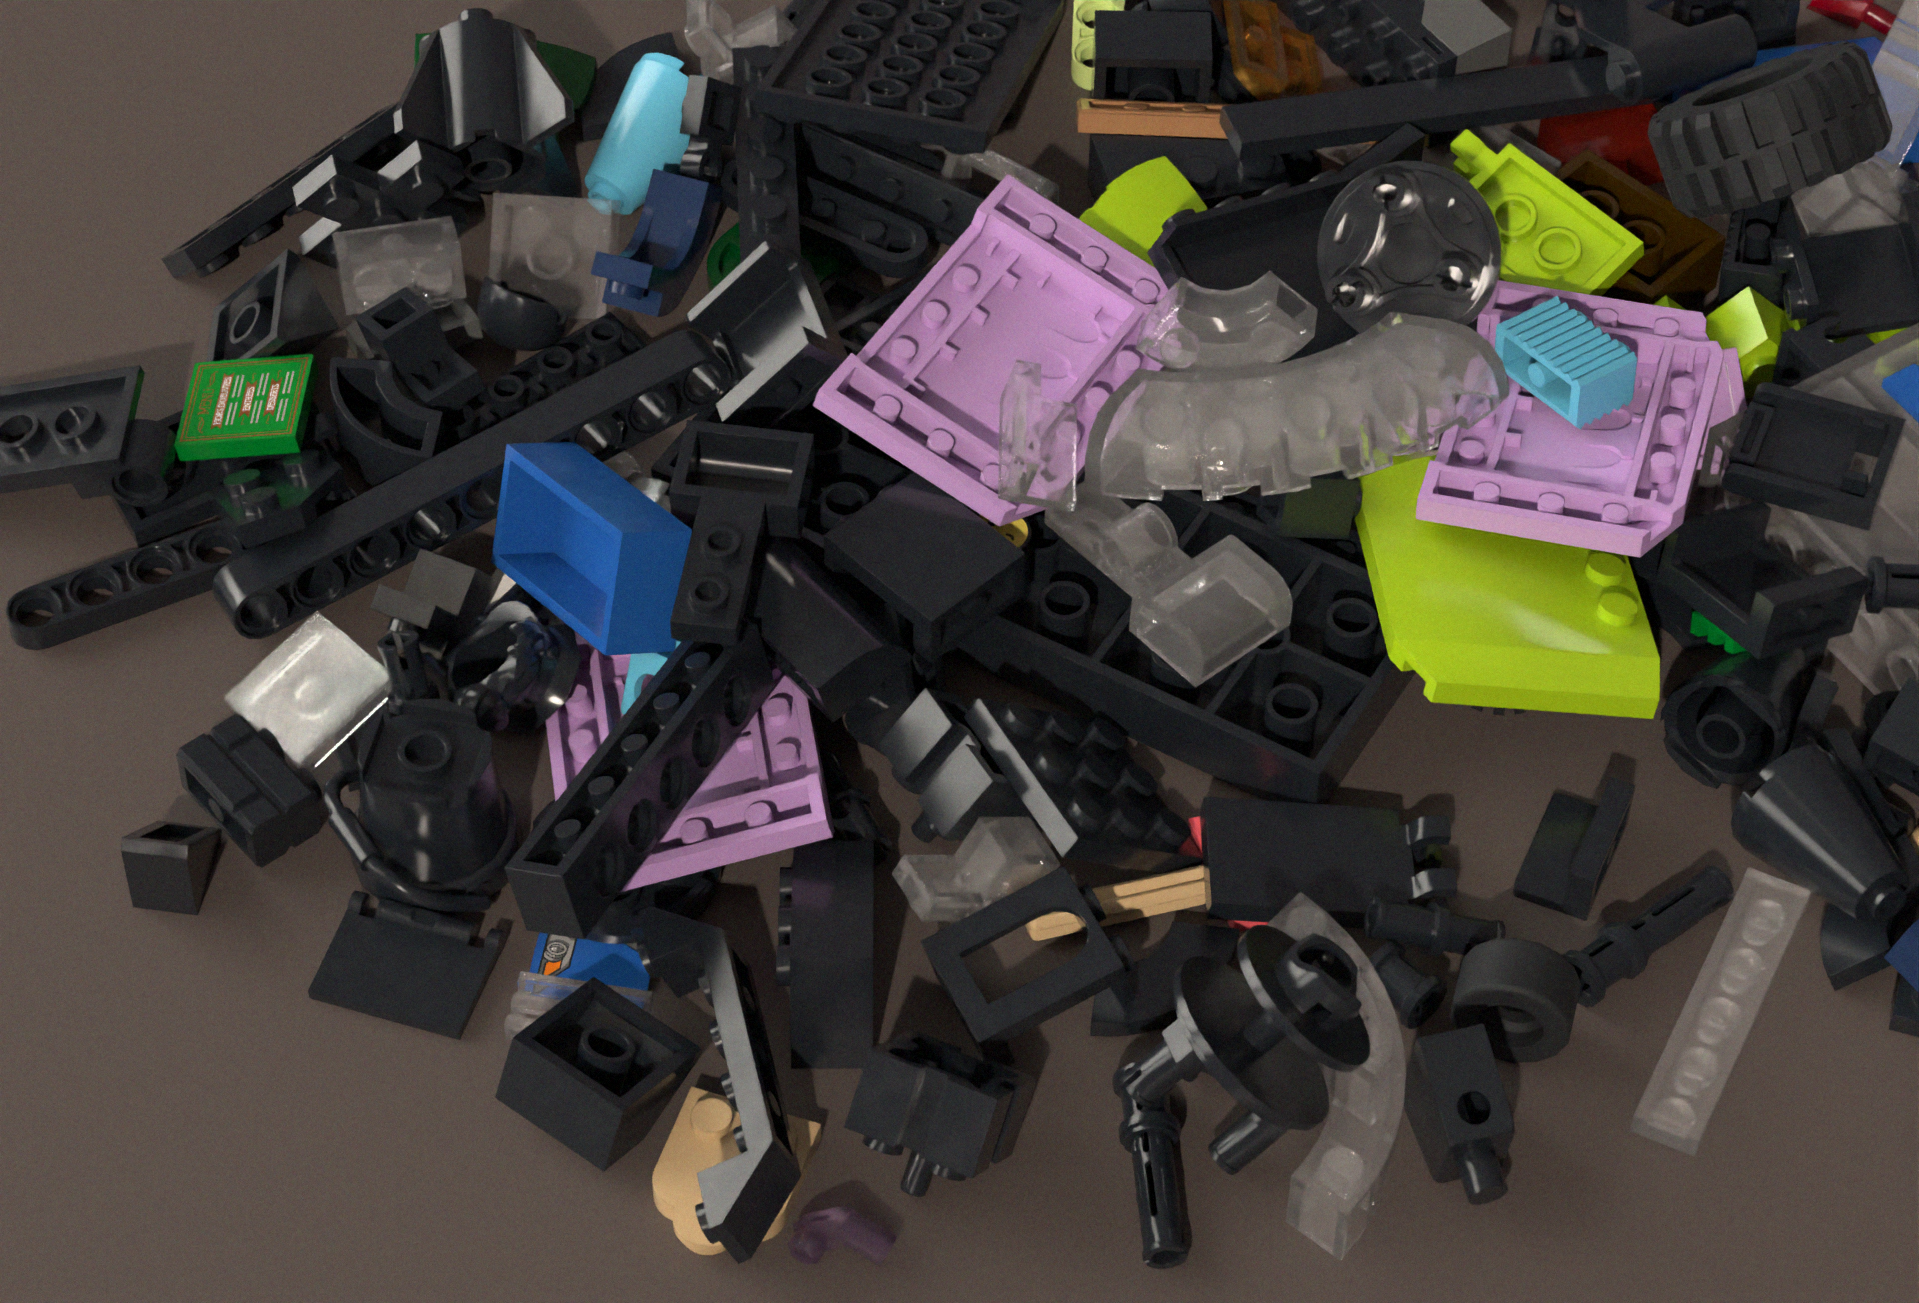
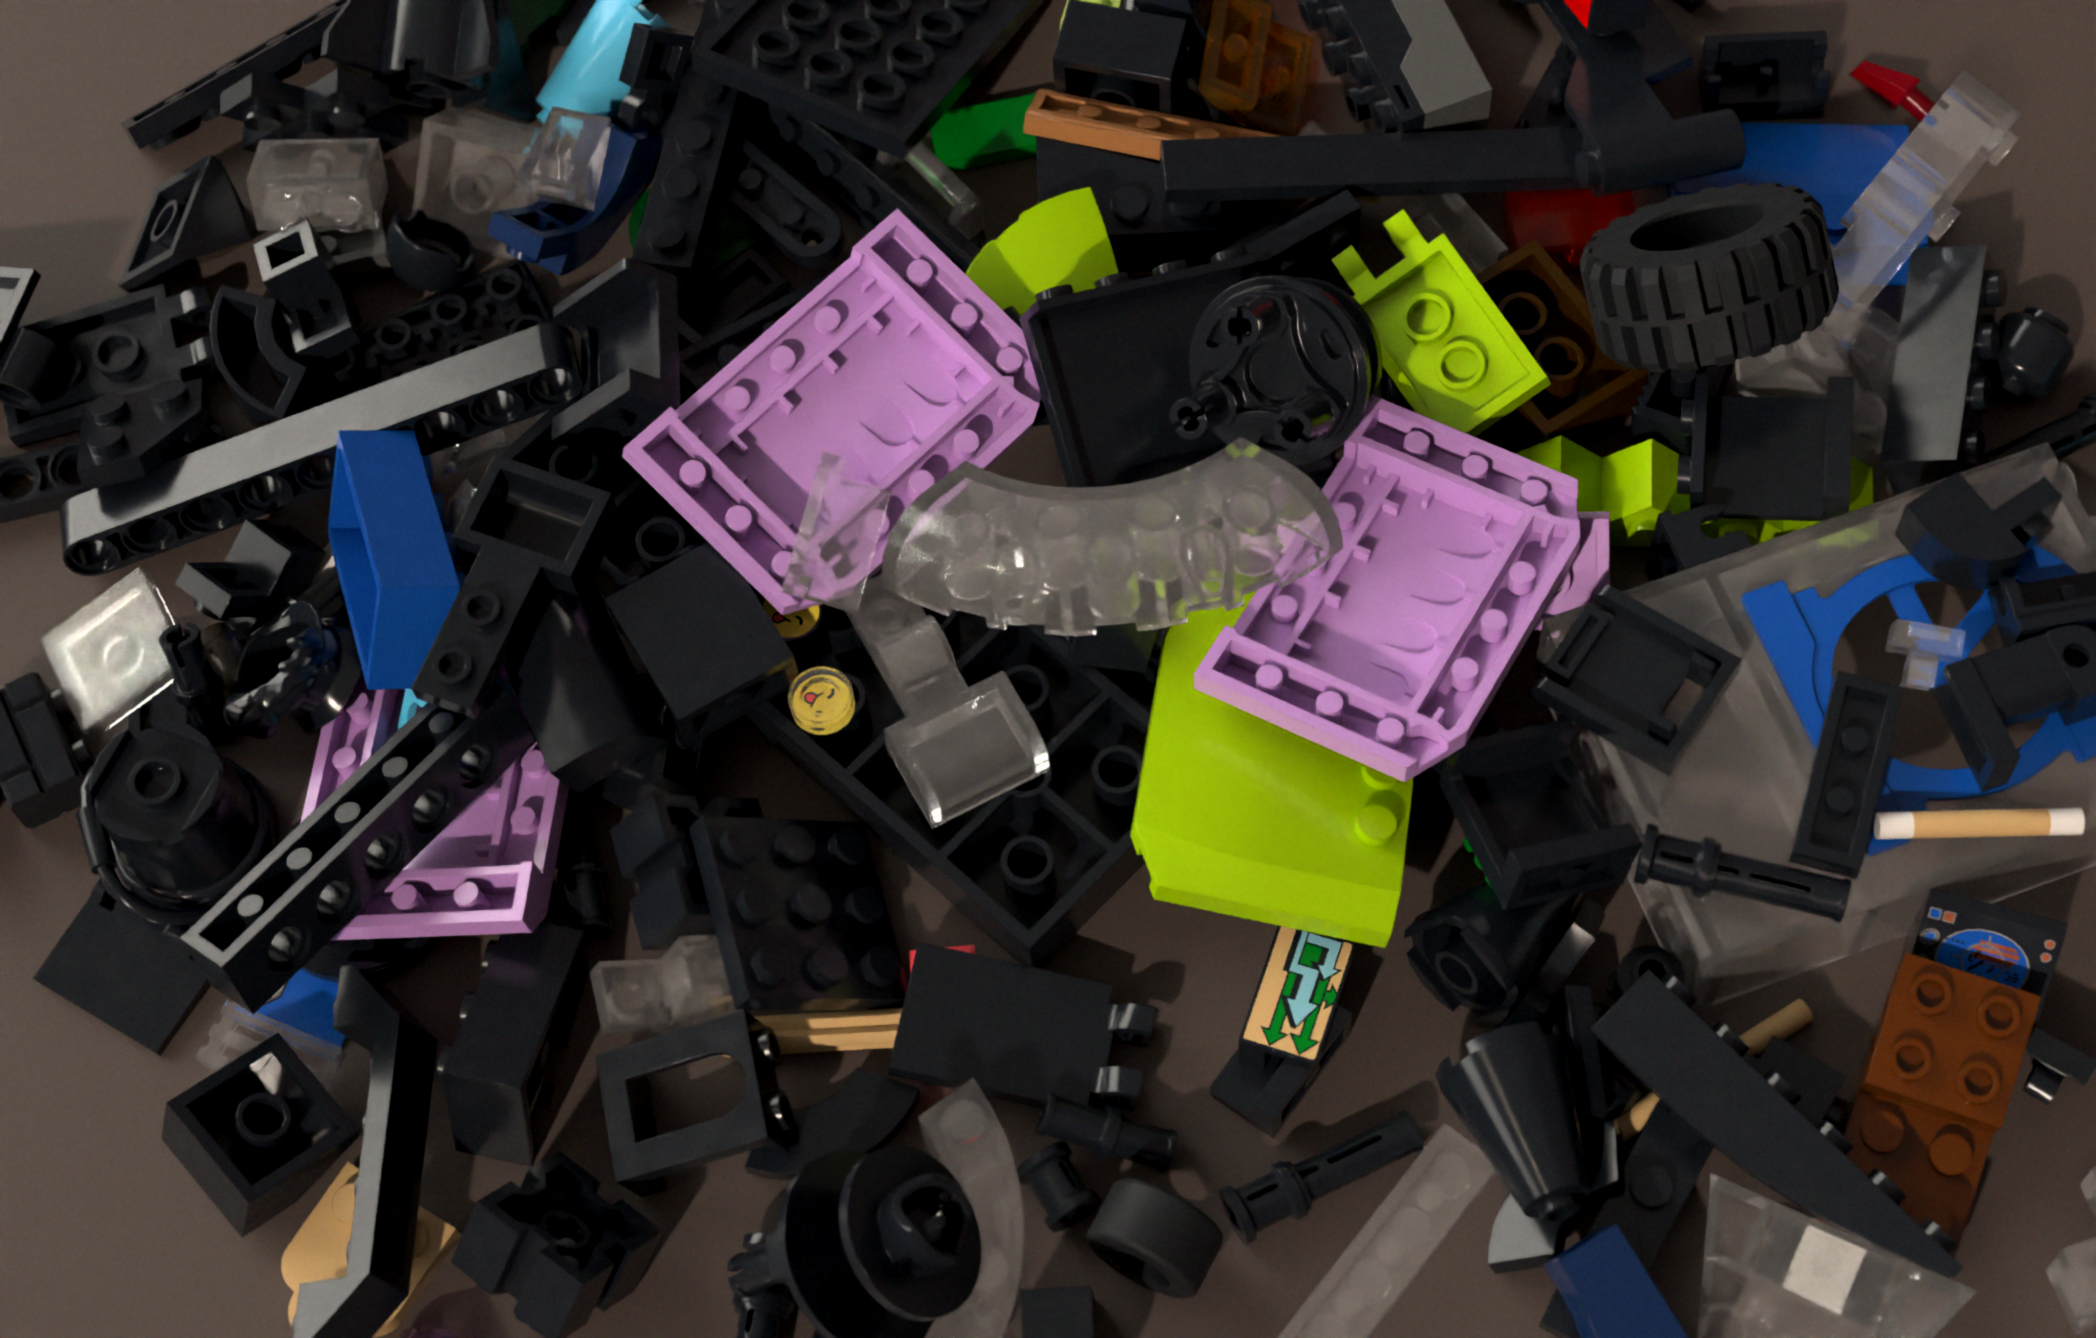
camera: 20 degrees right, 15 degrees up
green tile [174,354,319,461] -> none
clear brick [1136,271,1318,377] -> none
medium azure brick [1493,296,1637,430] -> none
none -> clear slope [516,106,611,211]
none -> clear tile [788,666,855,735]
none -> green tile [930,93,1036,174]
none -> panel [1239,926,1356,1069]

